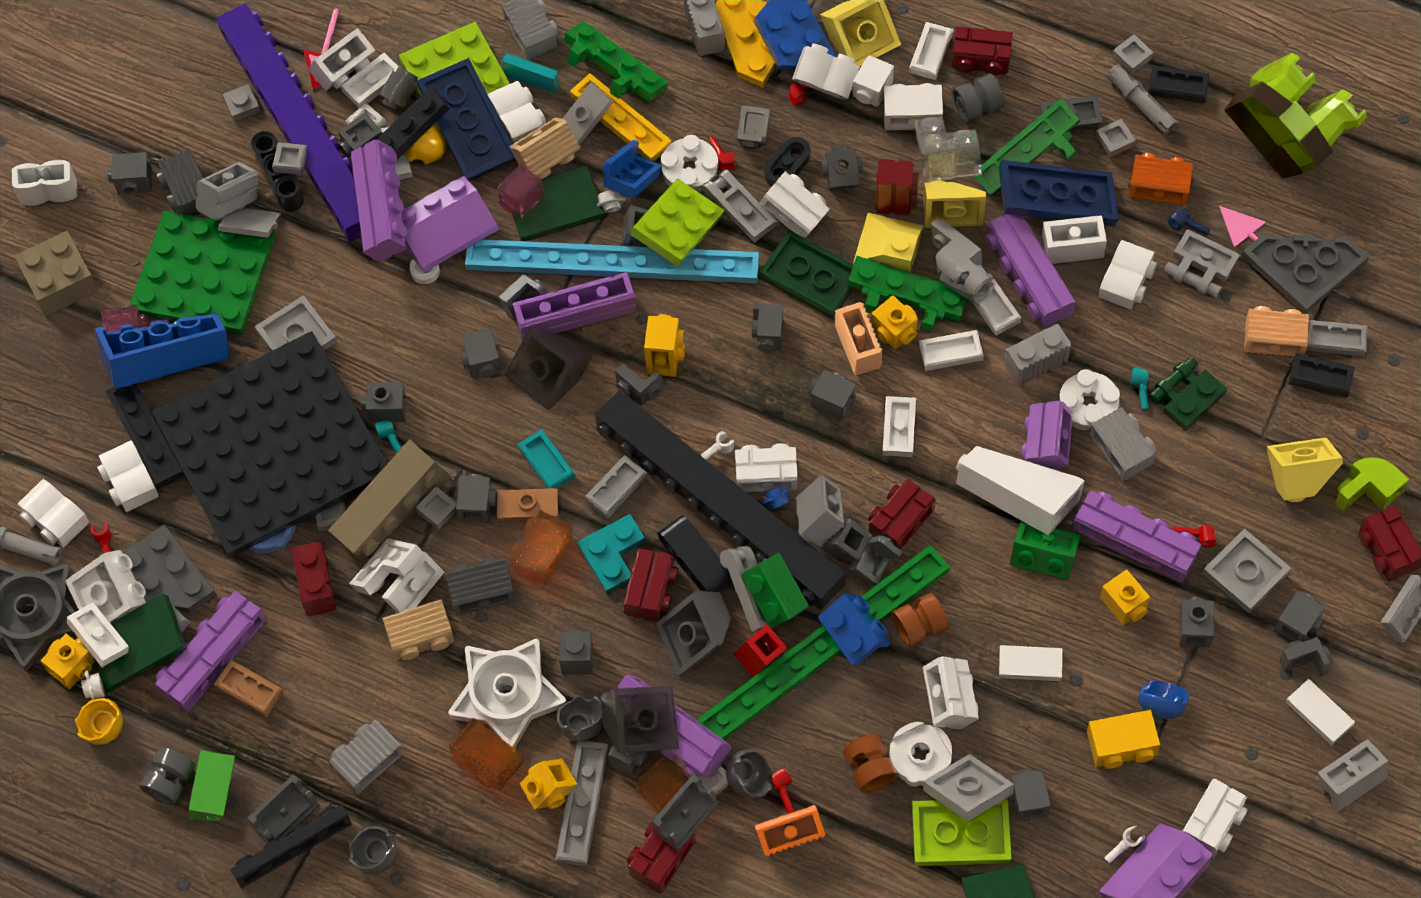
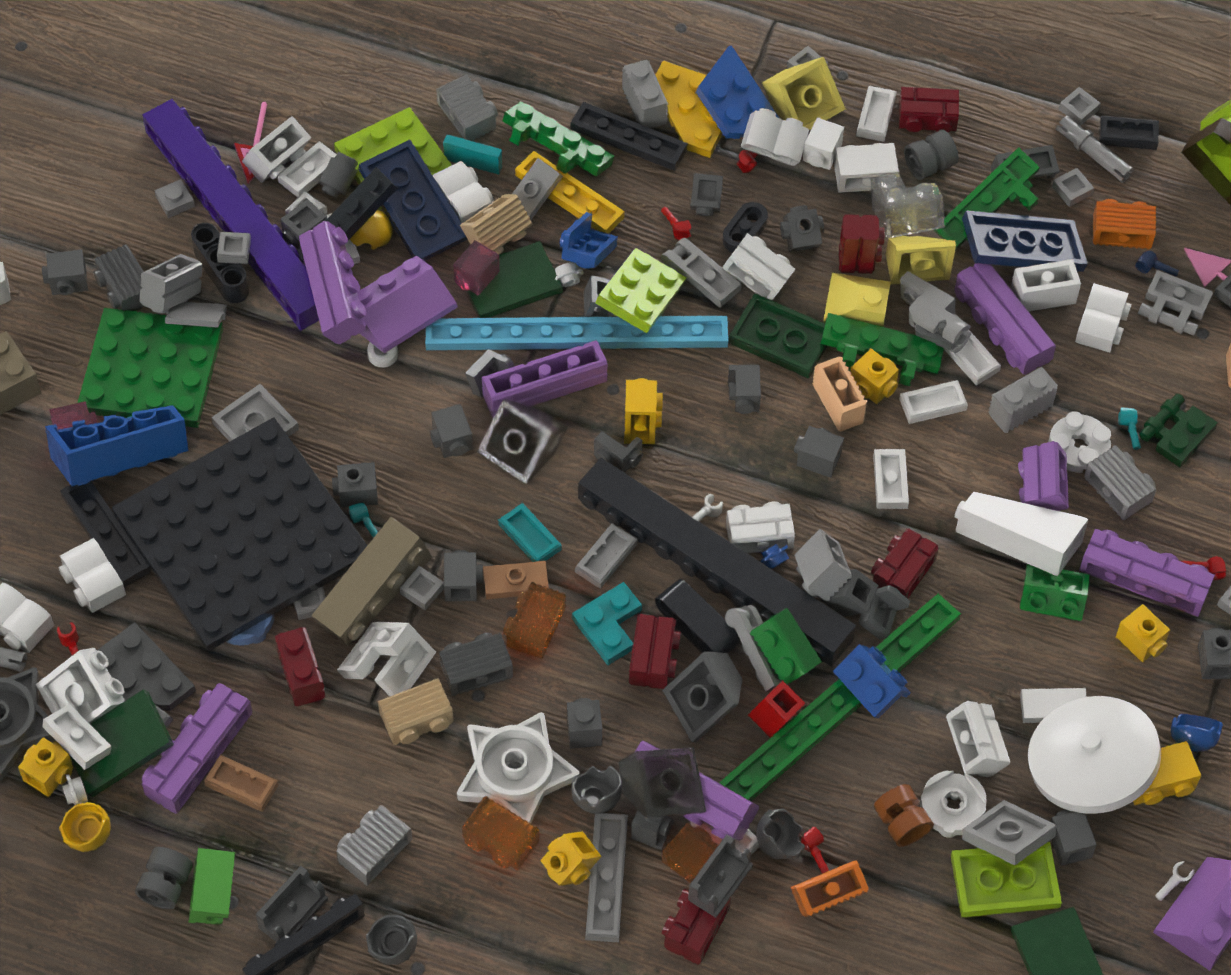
camera: 10 degrees left, 5 degrees down
white plate [661,135,718,192] -> none
dark orange wheel [891,593,949,647] -> none
none -> black plate [570,102,688,171]
none -> white dish [1028,696,1161,814]

